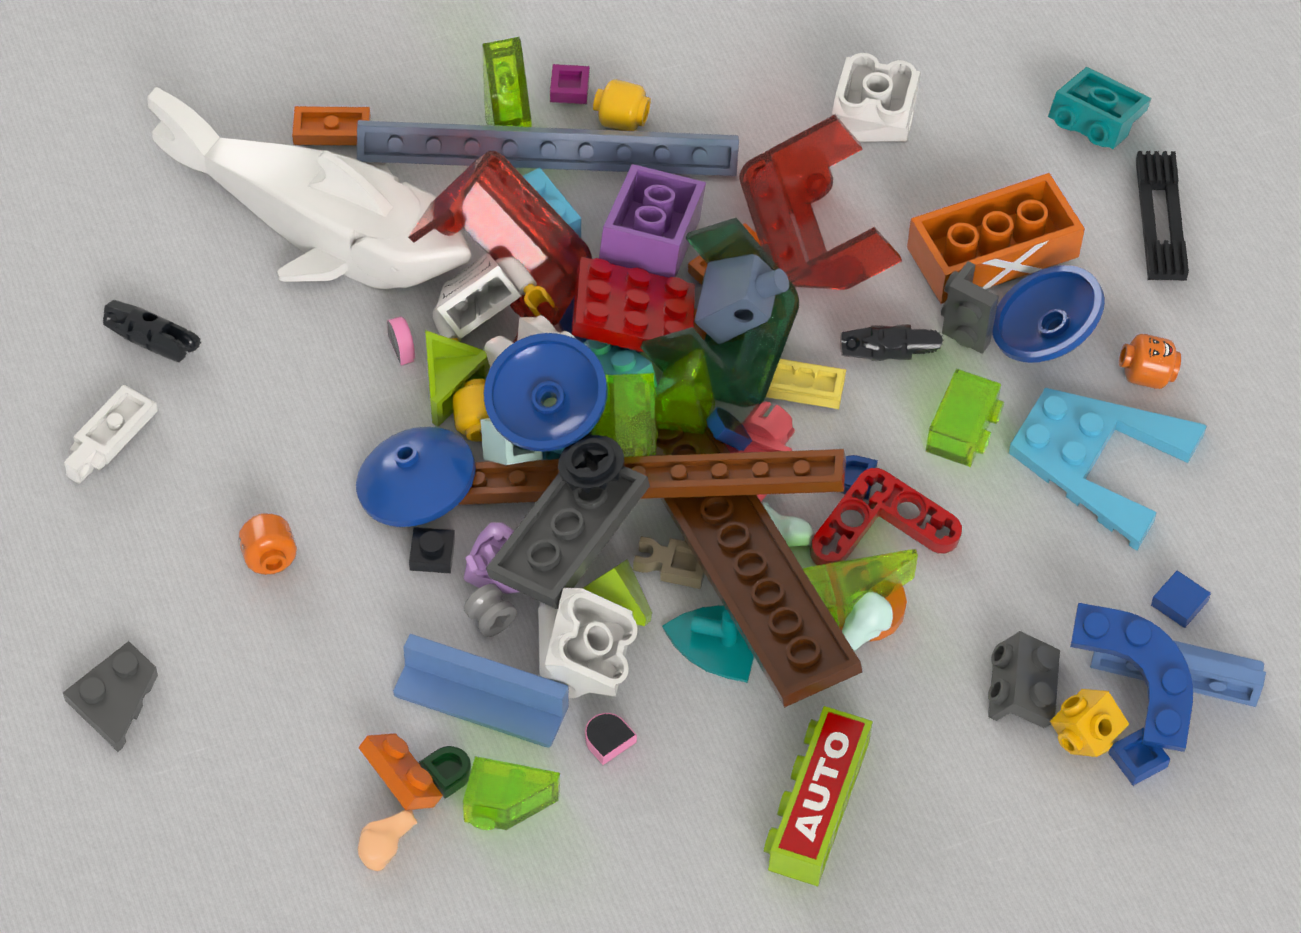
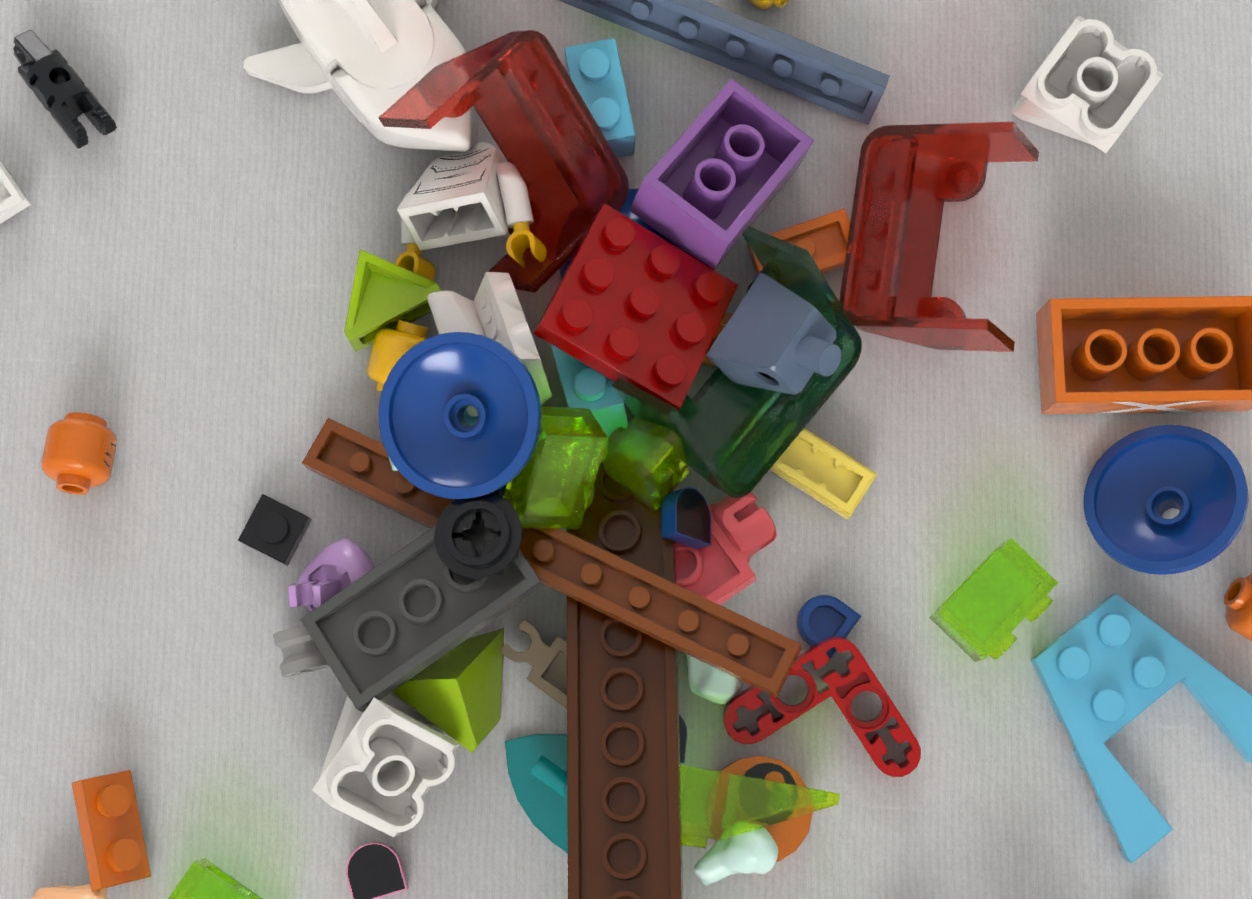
camera: 20 degrees right, 25 degrees up
blue dish [356,427,476,527] -> none
bright pink tile [387,316,415,366] -> none
medium blue panel [393,634,569,748] -> none
dark green tile [419,746,471,799] -> none
black hinge [840,324,944,361] -> none
dark grey bracket [941,261,999,354] -> none

